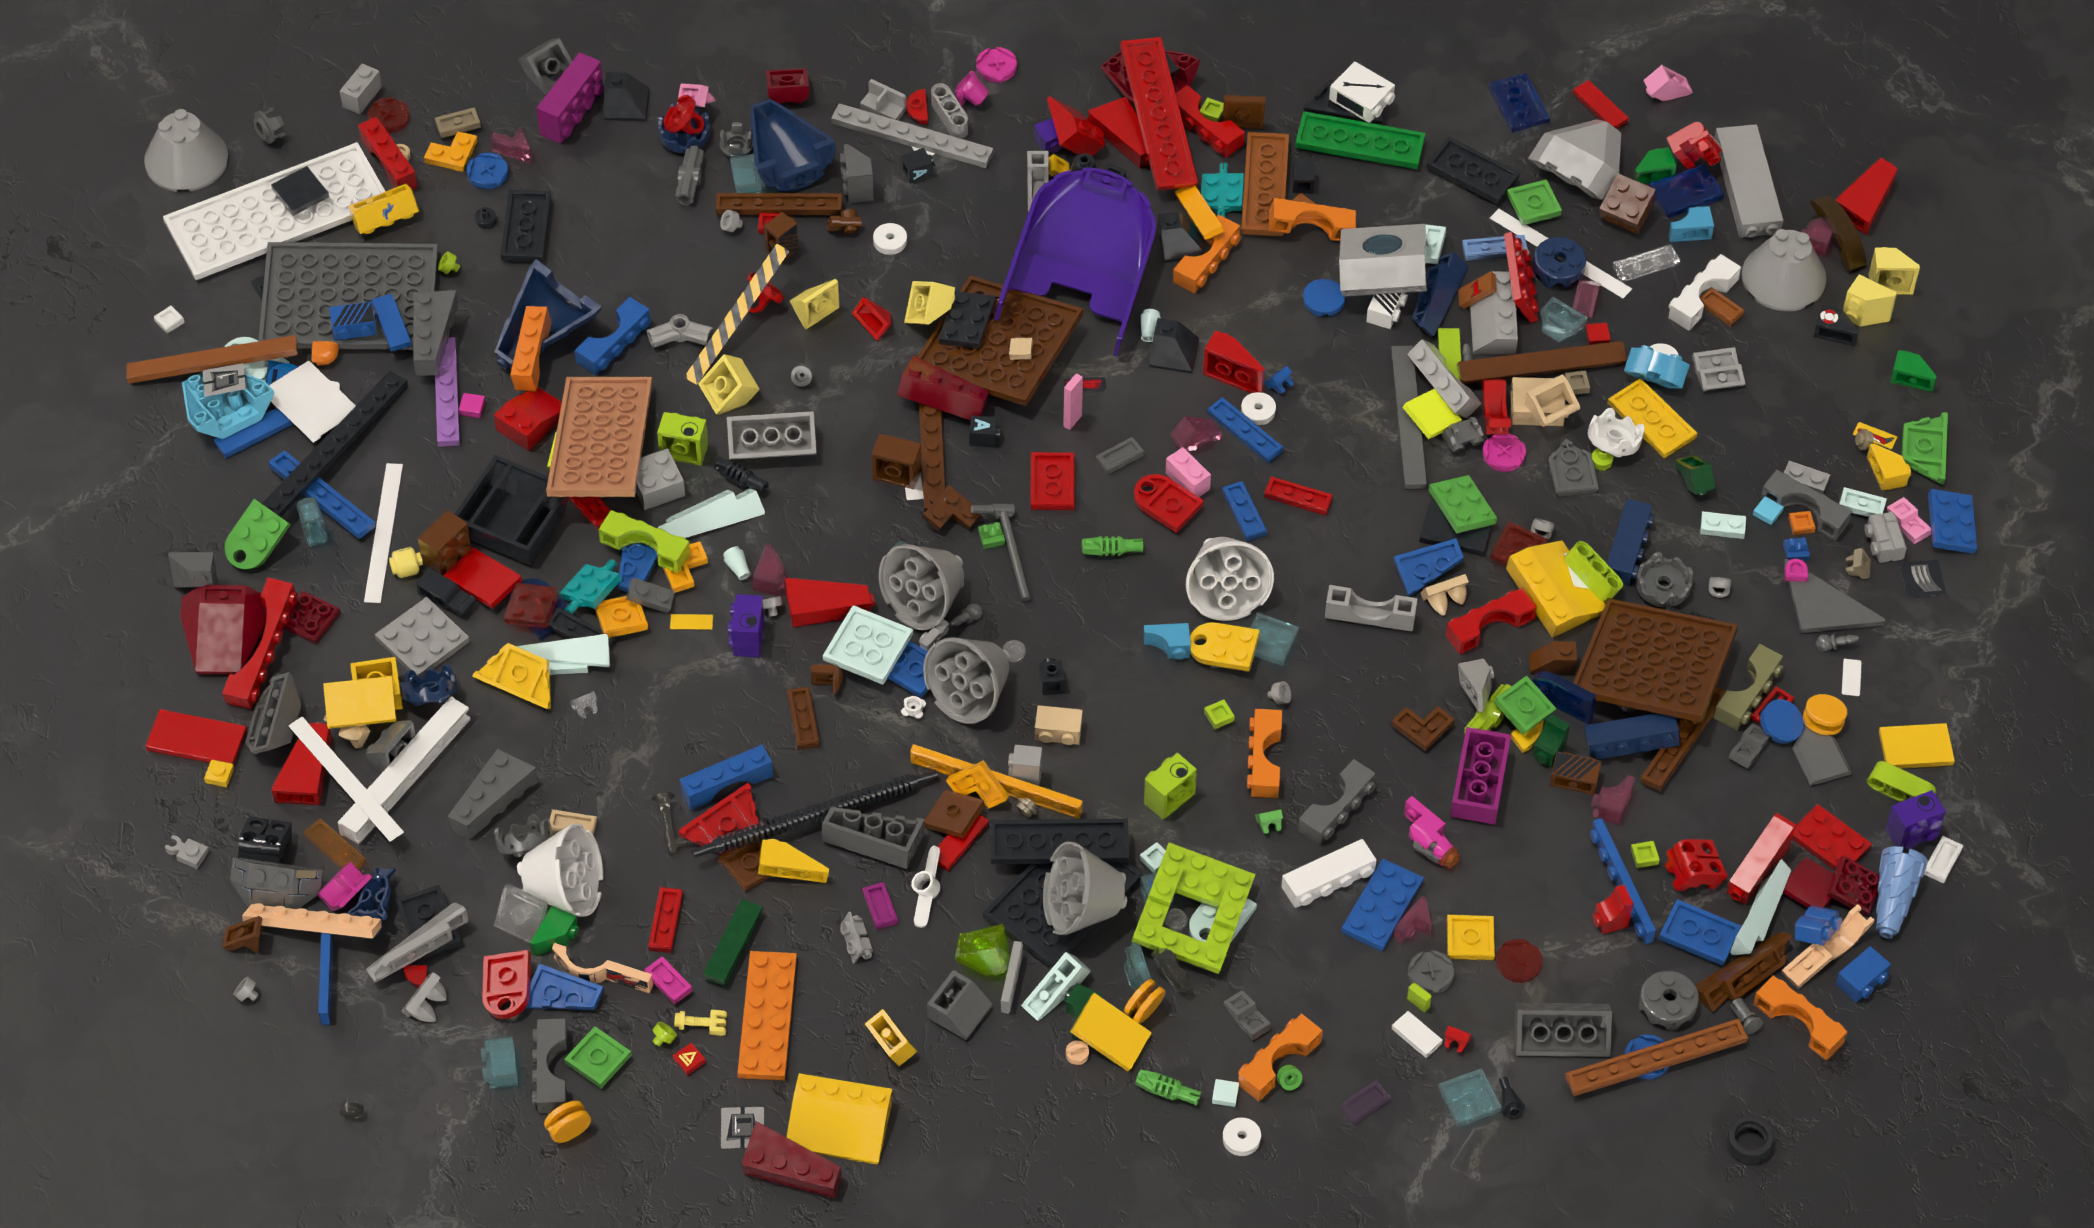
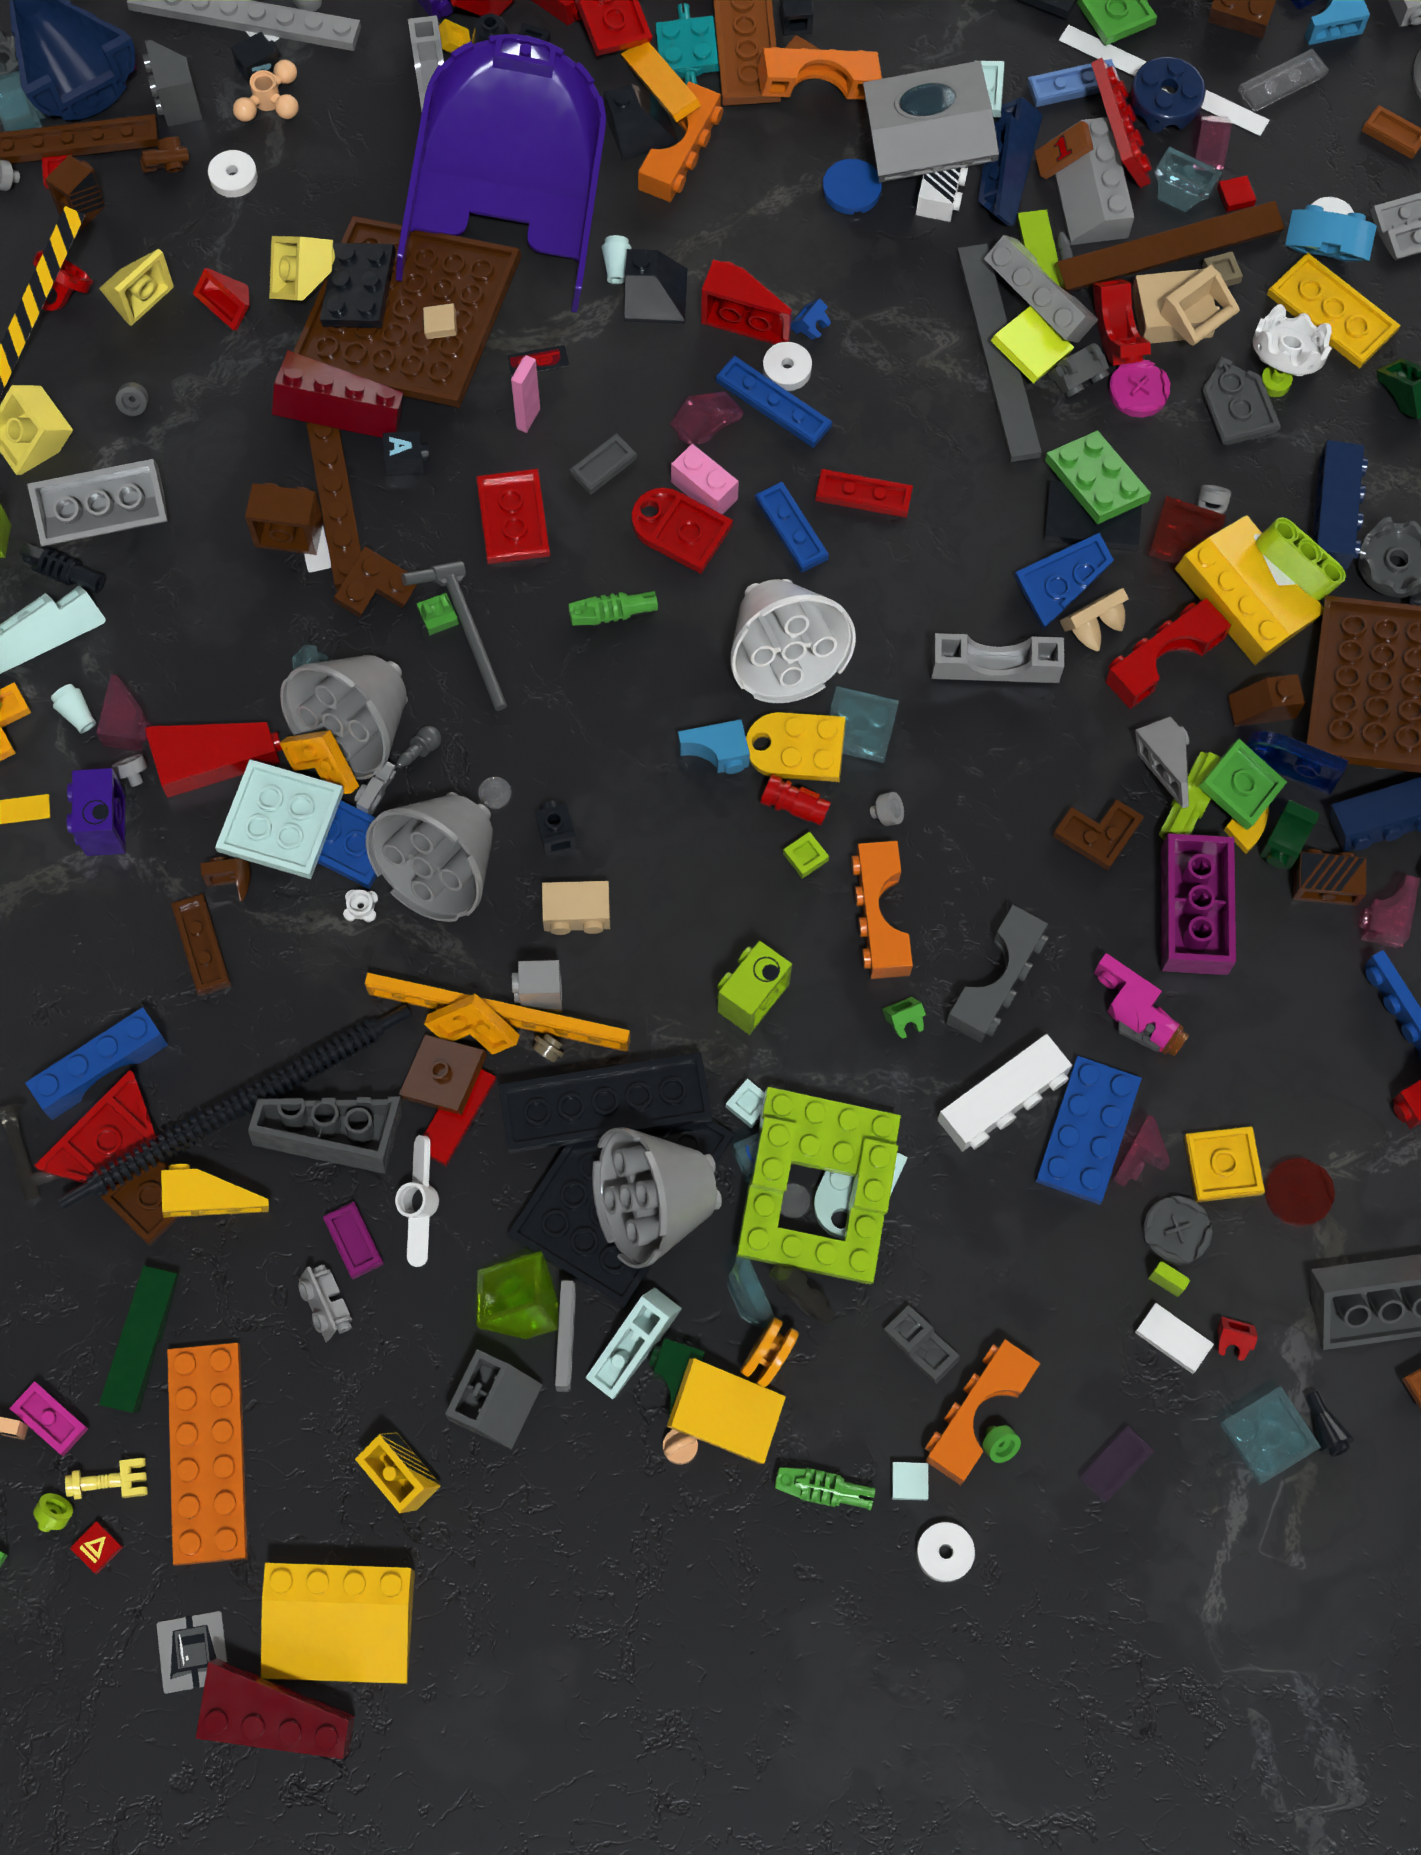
camera: 10 degrees left, 15 degrees up
red tile [648,887,683,953] -> none
white arch [1668,254,1741,331] -> none
none -> light nougat piece [233,60,299,122]
none -> light orange plate [279,730,359,794]
none -> red axle [760,774,831,826]

